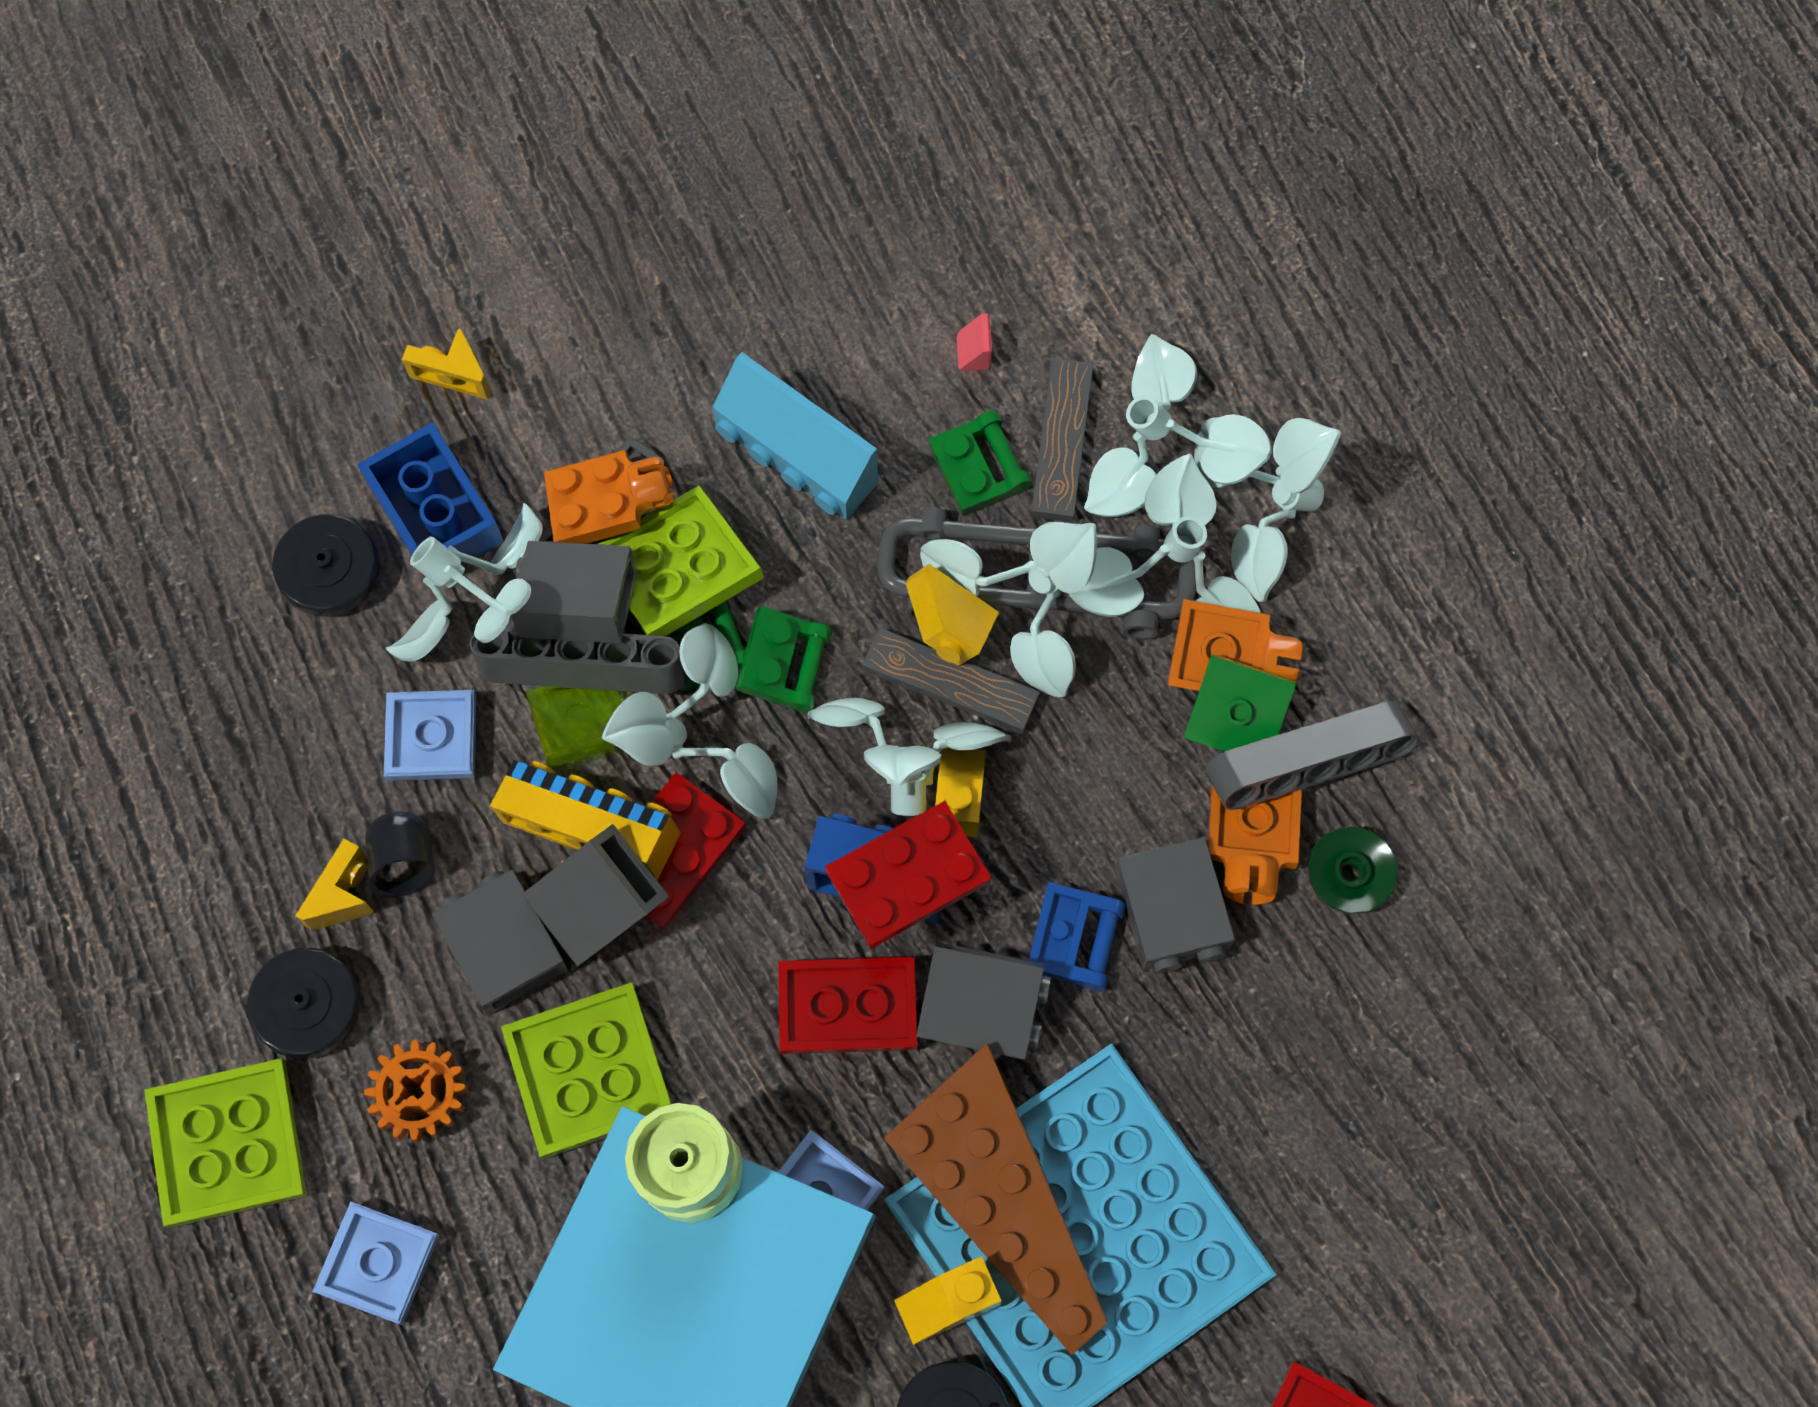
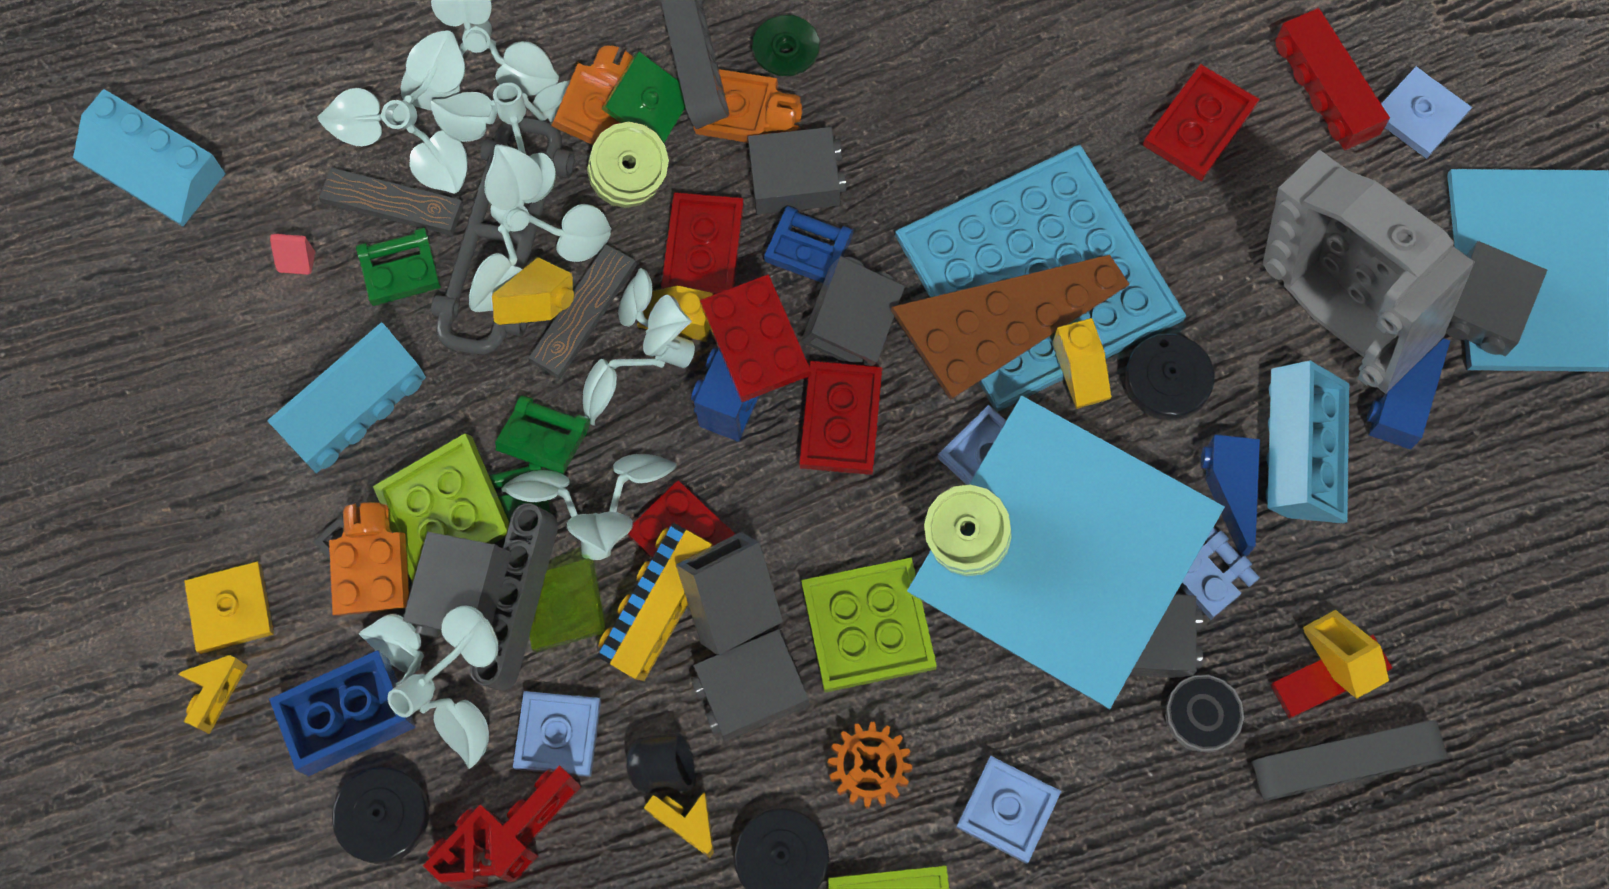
camera: 80 degrees left, 0 degrees up
none -> medium azure slope [73,89,226,227]
none -> yellow plate [184,561,274,654]
none -> red piece [423,765,581,889]
none -> yellowish green wheel [587,122,669,208]
none -> red plate [661,192,744,295]

